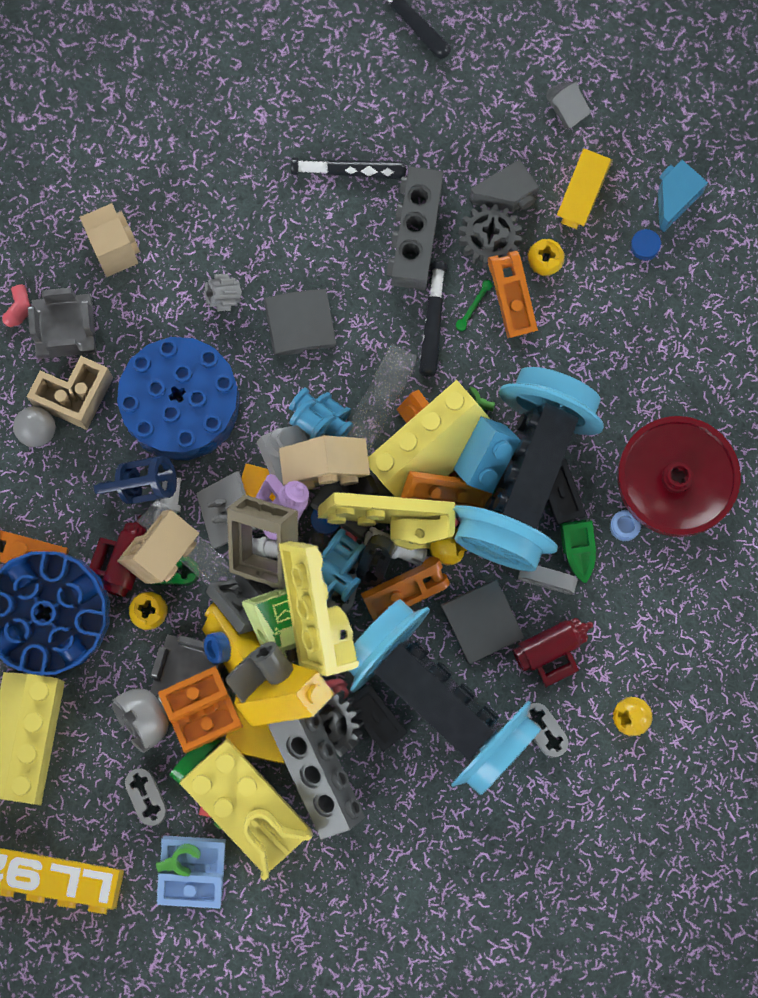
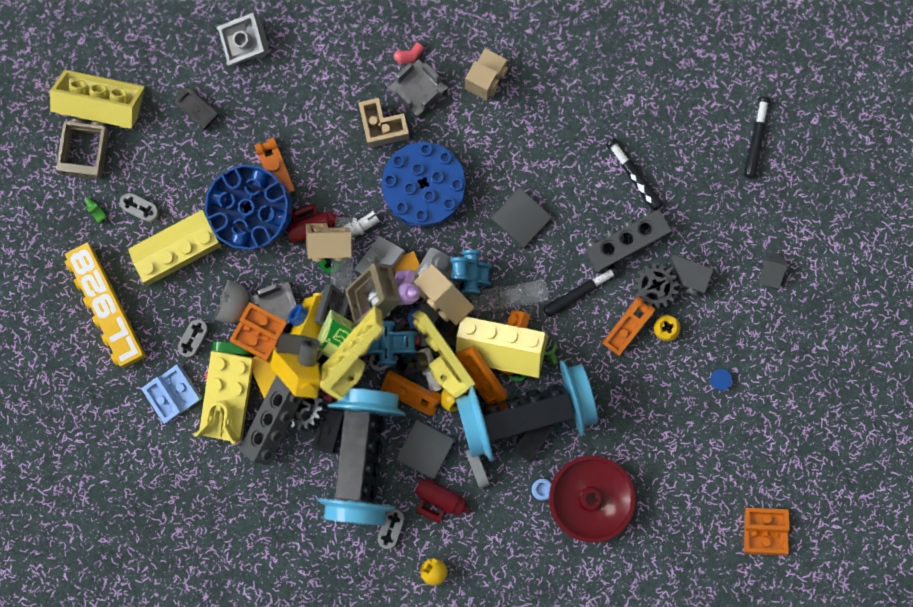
camera: 55 degrees right, 5 degrees up
light grey piece [13,406,56,447] -> none
dark blue piece [93,456,177,505] -> none
yellow piece [129,592,168,630] -> none
bright green piece [156,844,201,876] -> none
light grey gear [204,274,242,311] -> none
dark azure brick [454,416,521,494] -> none
green hinge [455,279,493,332] -> none
yellow slope [557,148,613,229] -> none
green plate [560,519,596,583] -> none
dark azure slope [658,160,708,232] -> none

